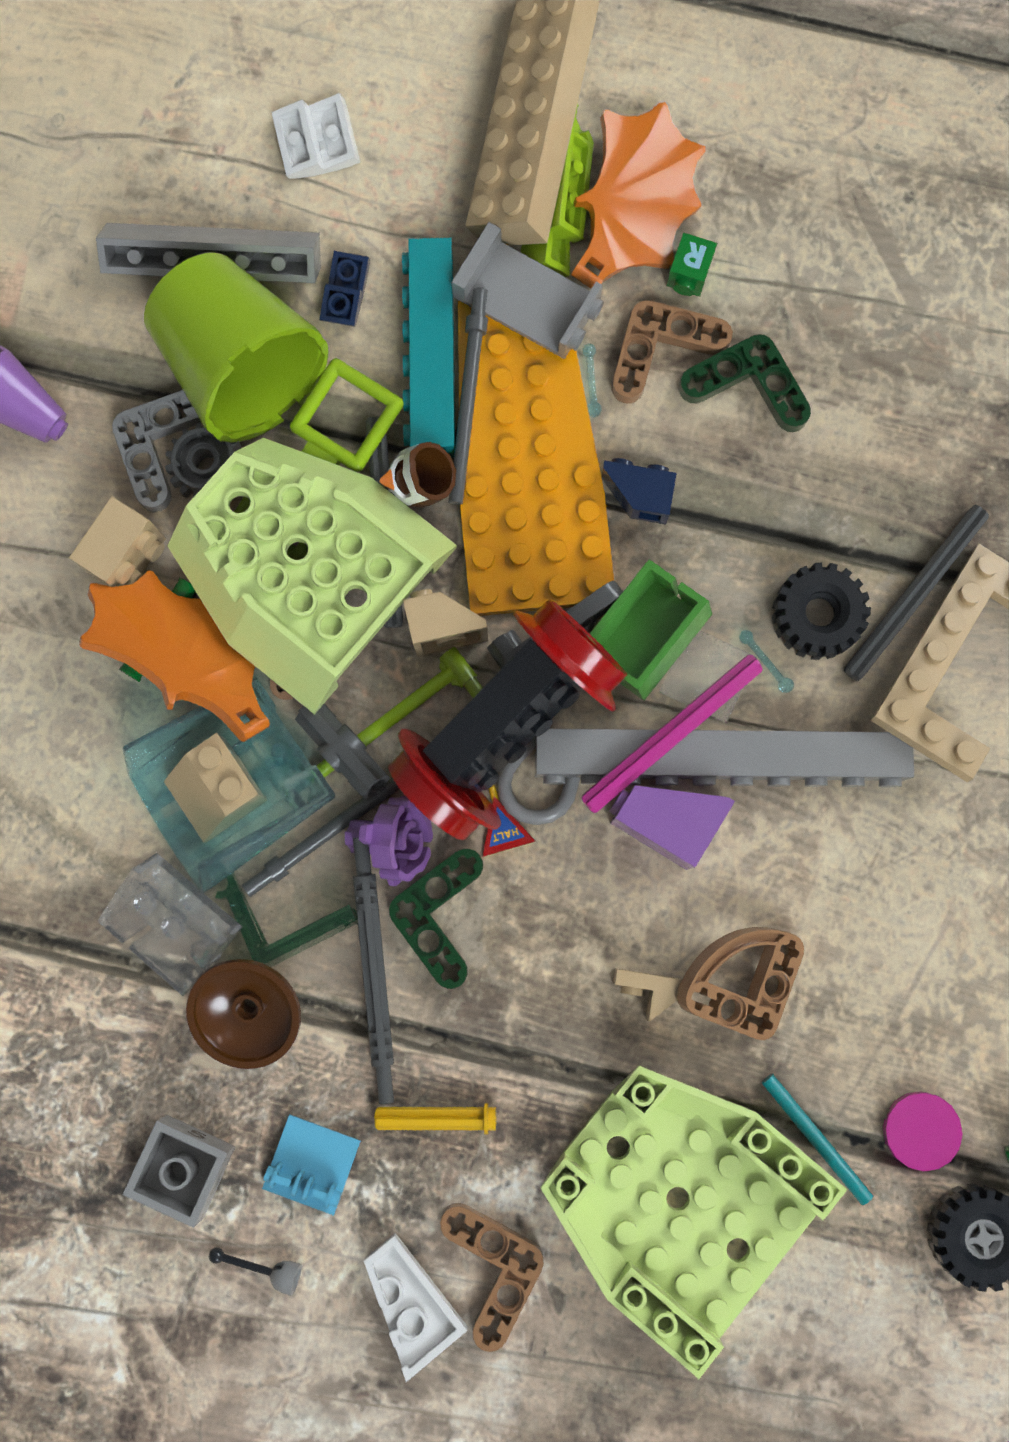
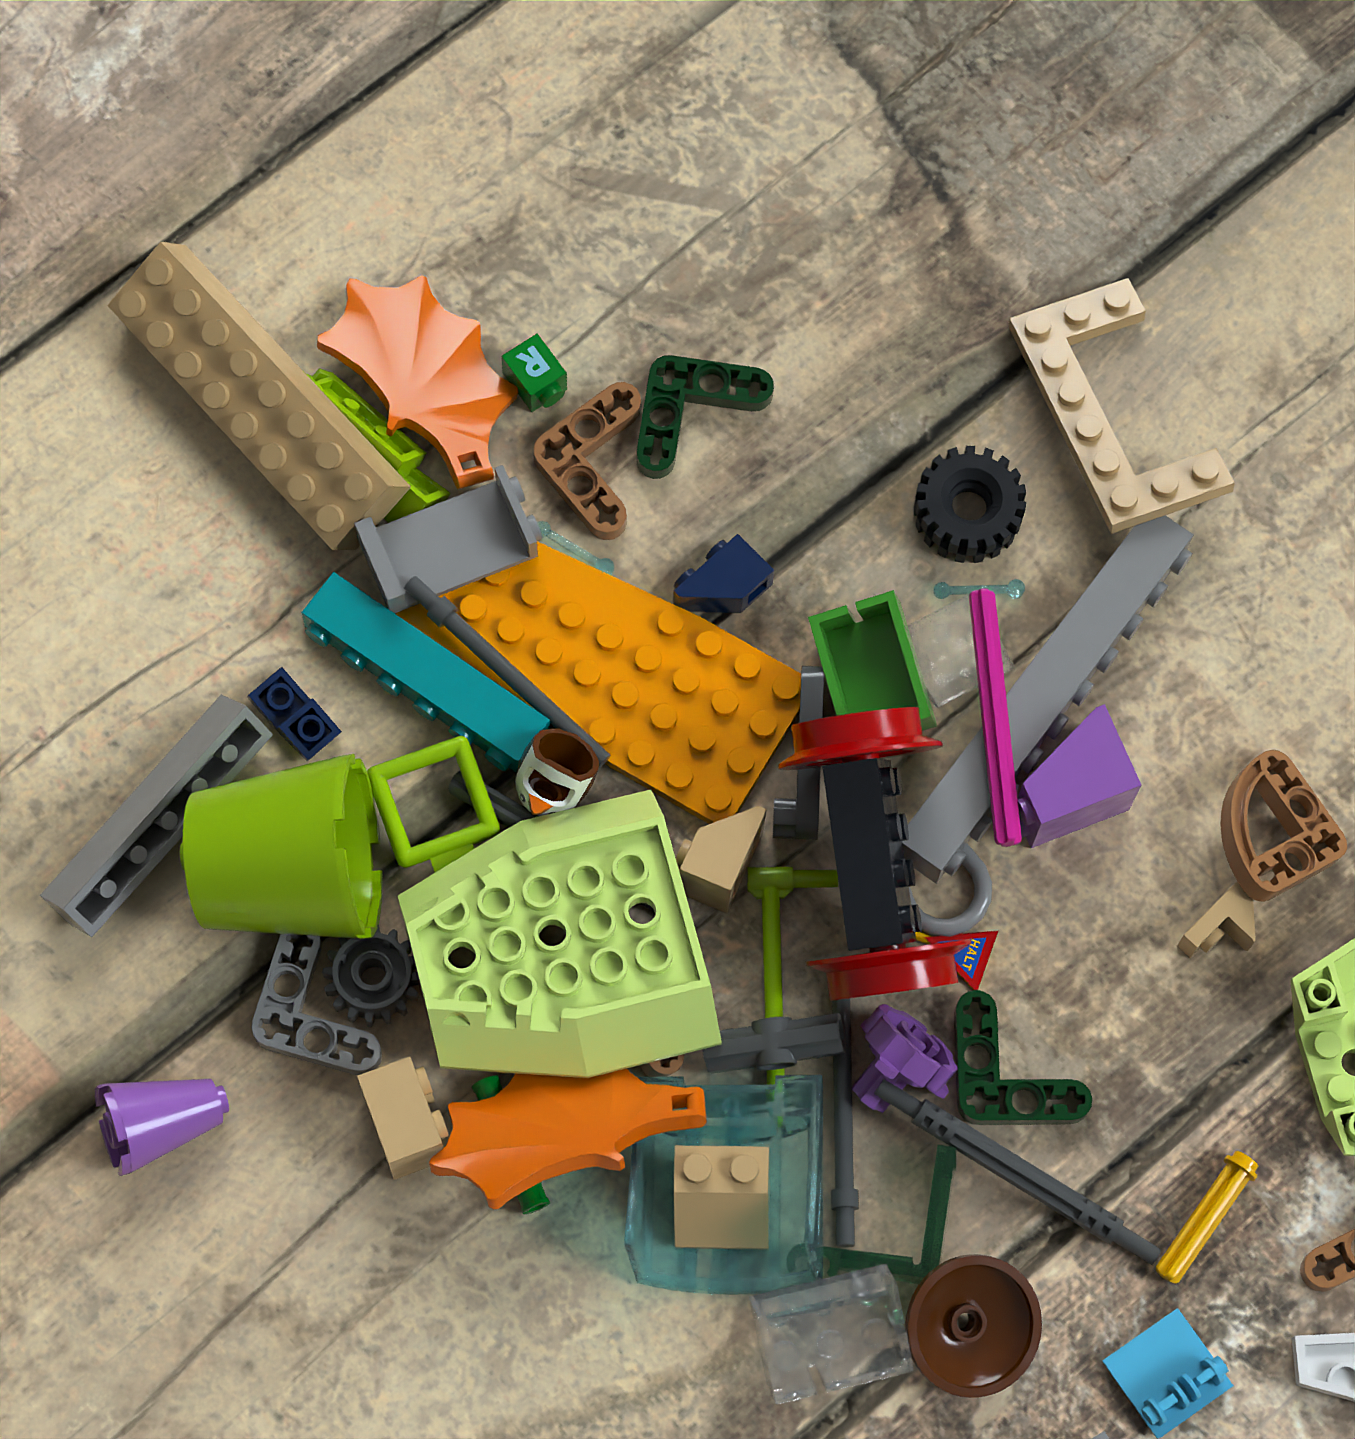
camera: 60 degrees left, 10 degrees down
white slope [271,93,360,179] -> none
dark grey axle [844,505,989,681] -> none

